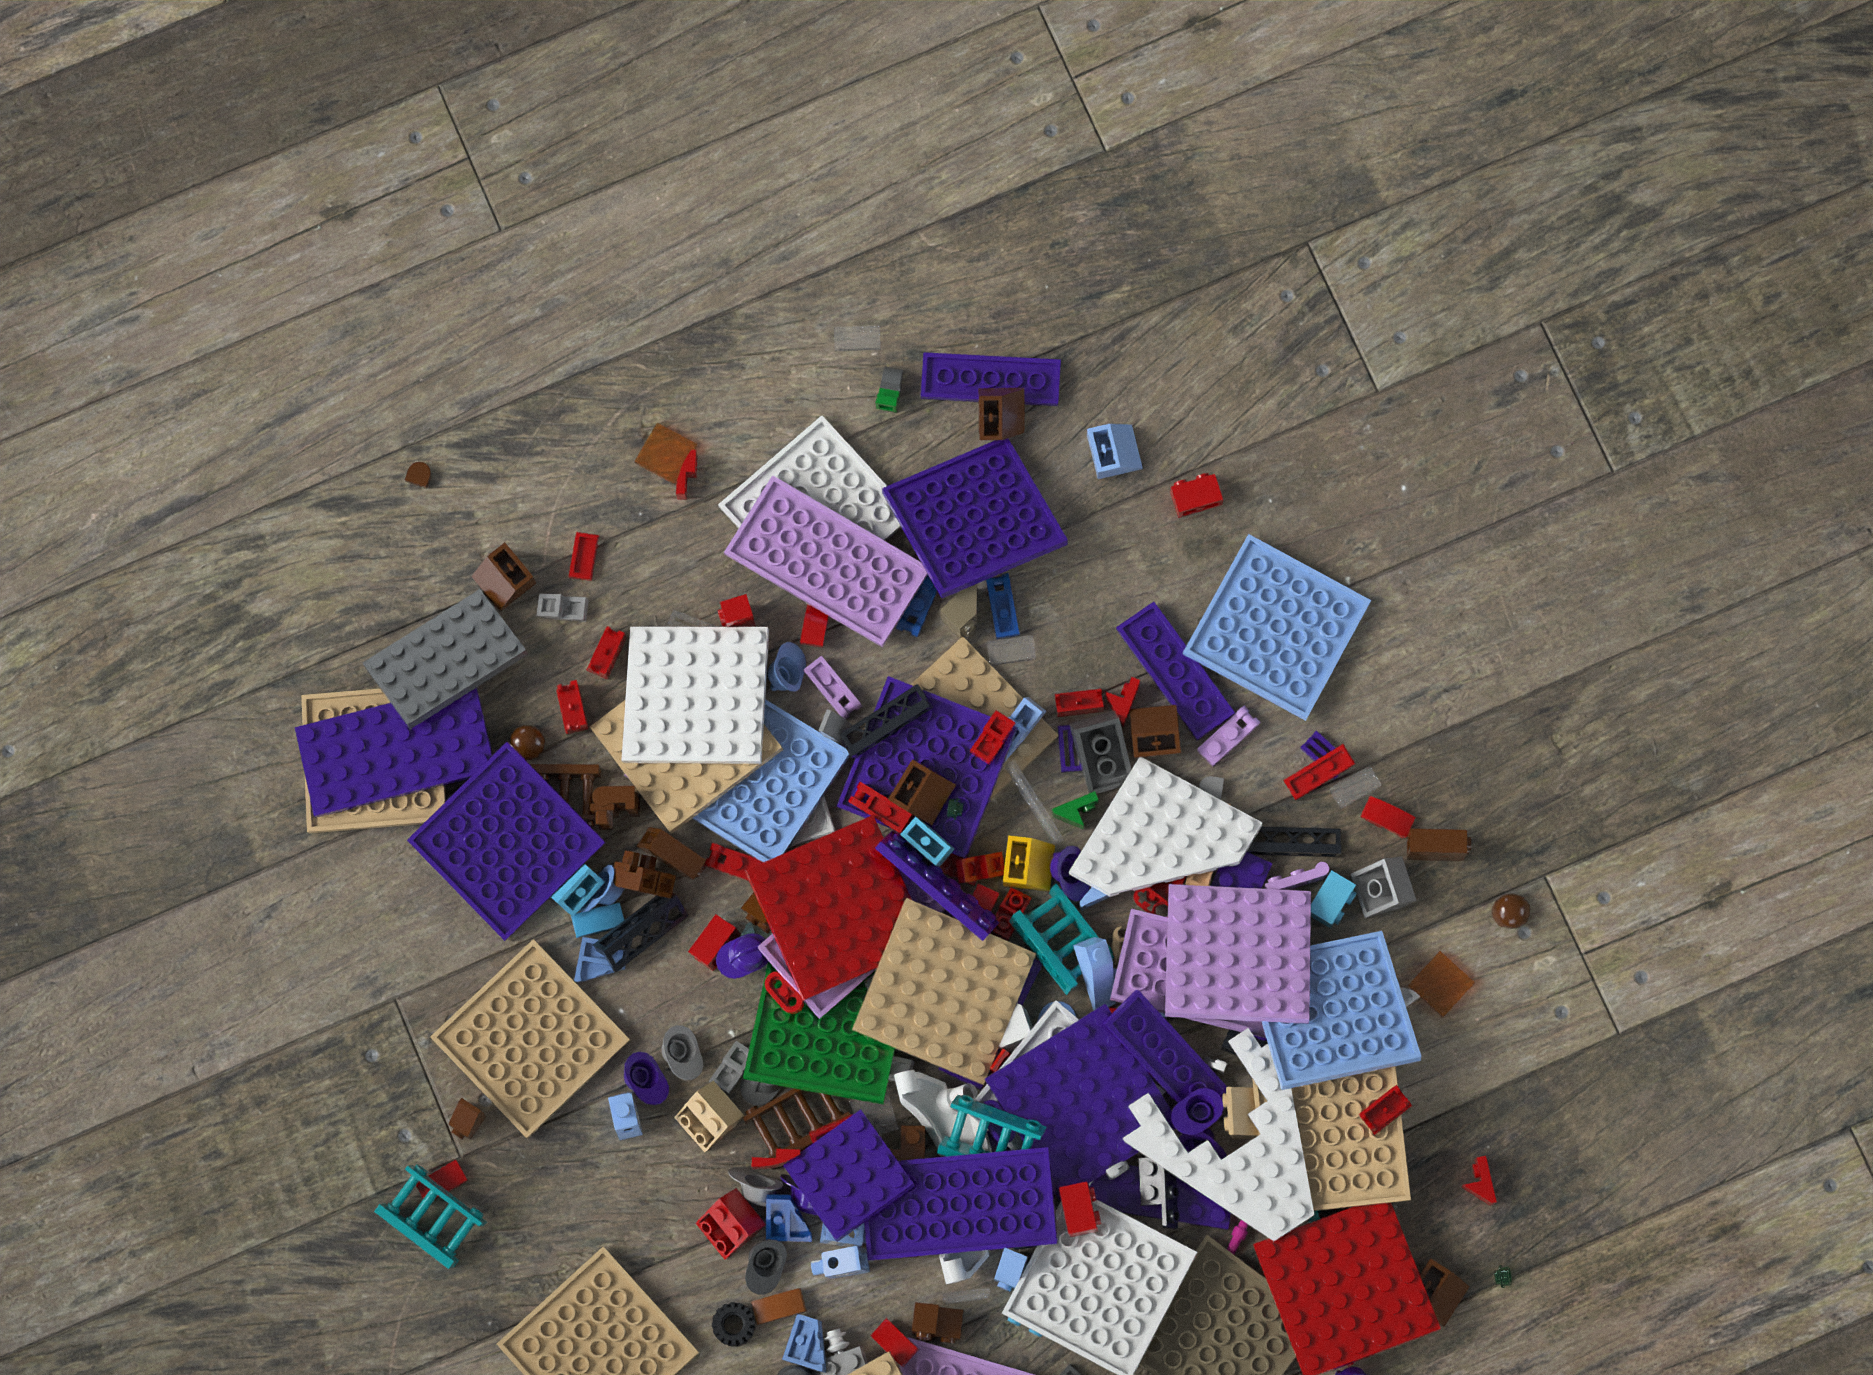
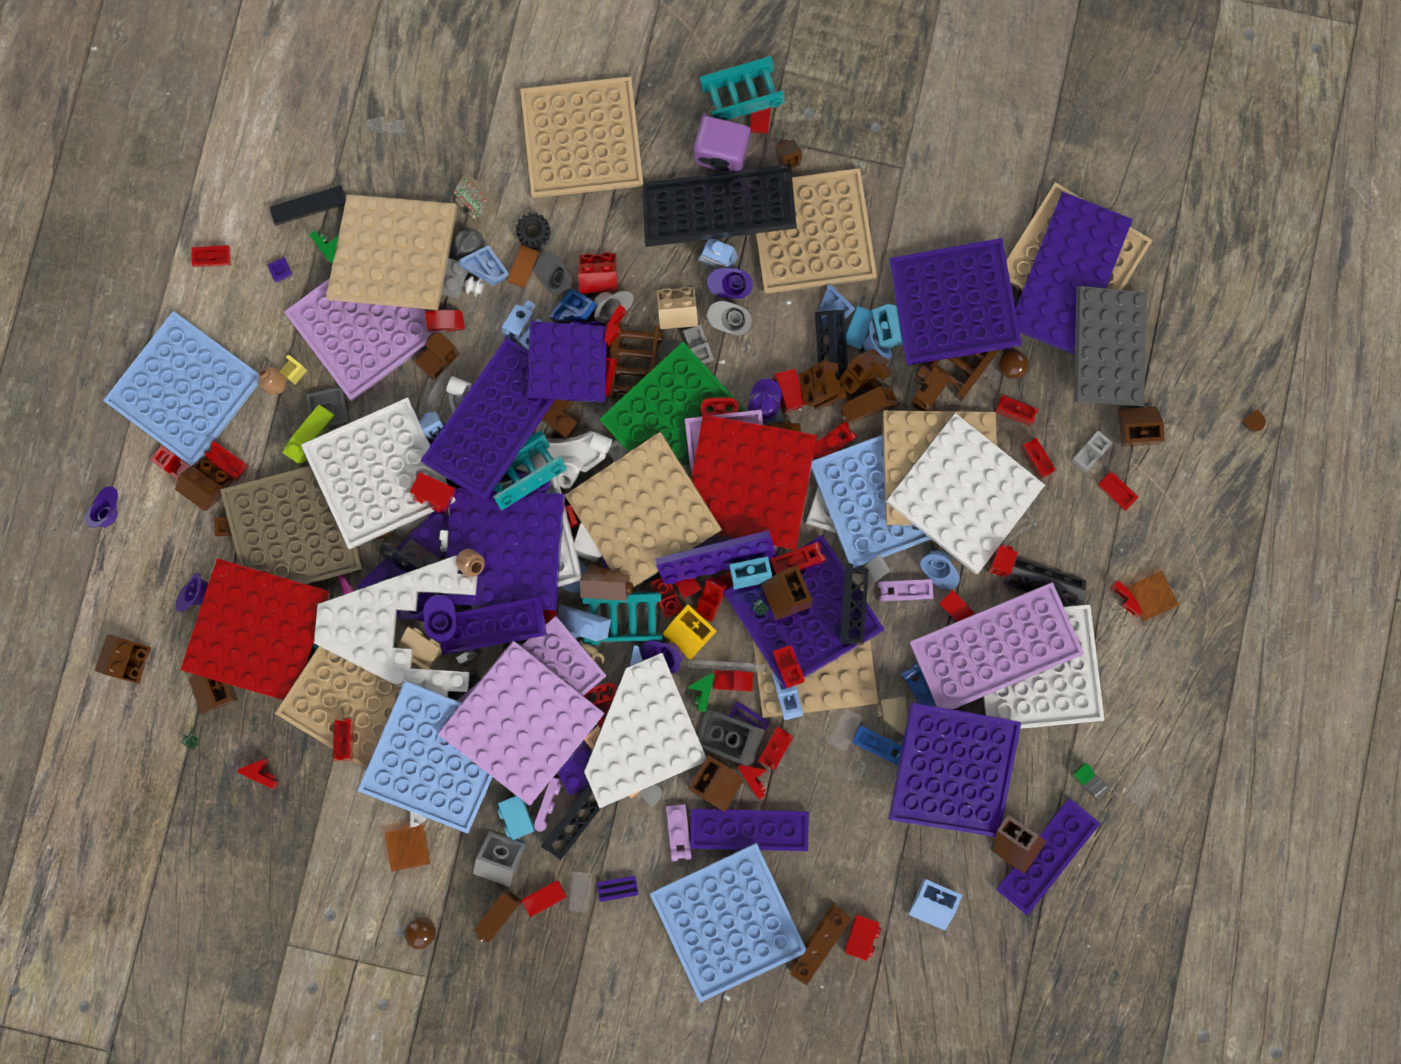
camera: 125 degrees right, 5 degrees up
red tile [1283,744,1356,800] -> none
none -> medium nougat head [456,549,485,577]
none -> reddish brown slope [580,565,633,601]
none -> black plate [642,164,797,247]
none -> medium lavender piece [693,113,751,172]
none -> red slope [714,670,753,692]
none -> reddish brown fence [788,904,852,986]
none -> reddish brown hips [799,361,846,410]
none -> black fence [1004,557,1086,606]

